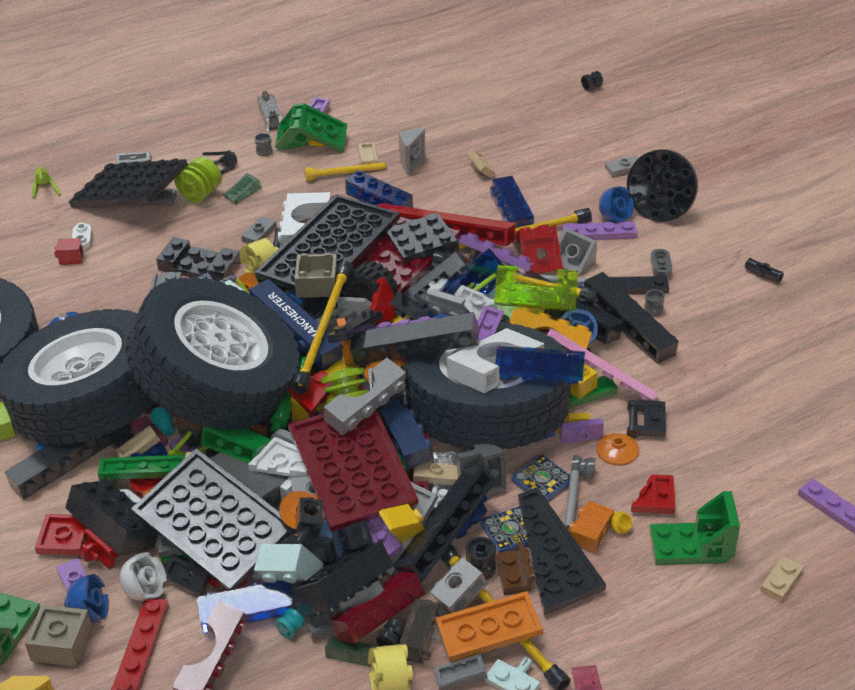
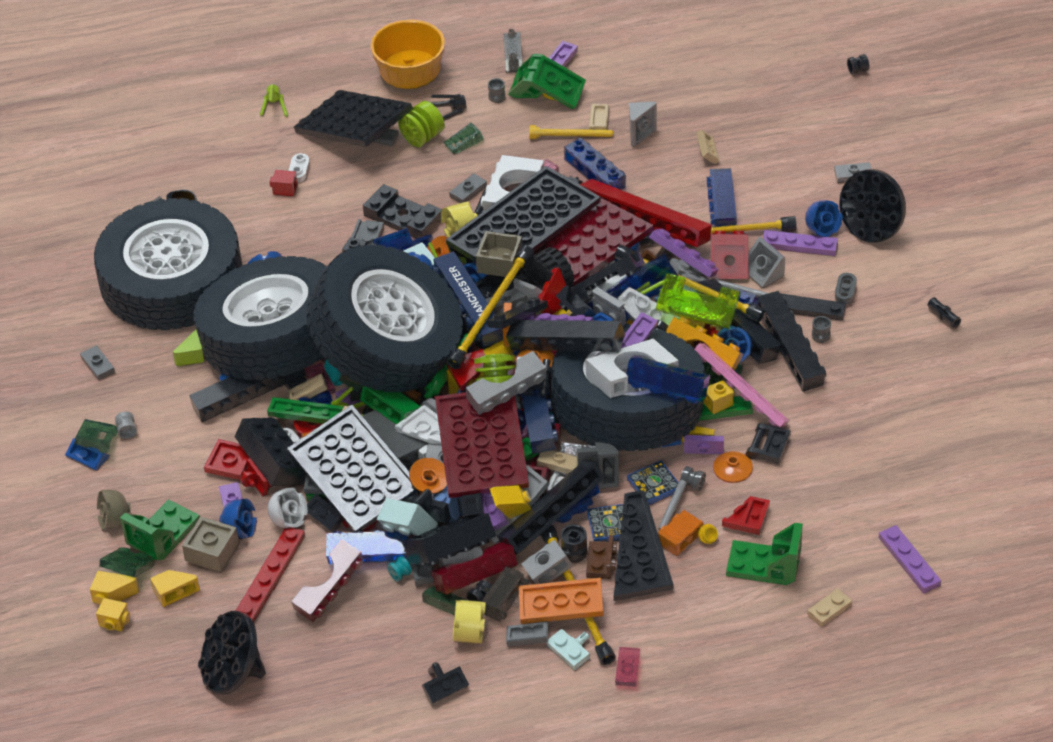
camera: 15 degrees right, 5 degrees up
light grey tile [115,152,151,164] -> none
black brick [295,497,323,536] -> none
plate [386,213,458,264] -> none
none -> light orange piece [370,19,445,89]

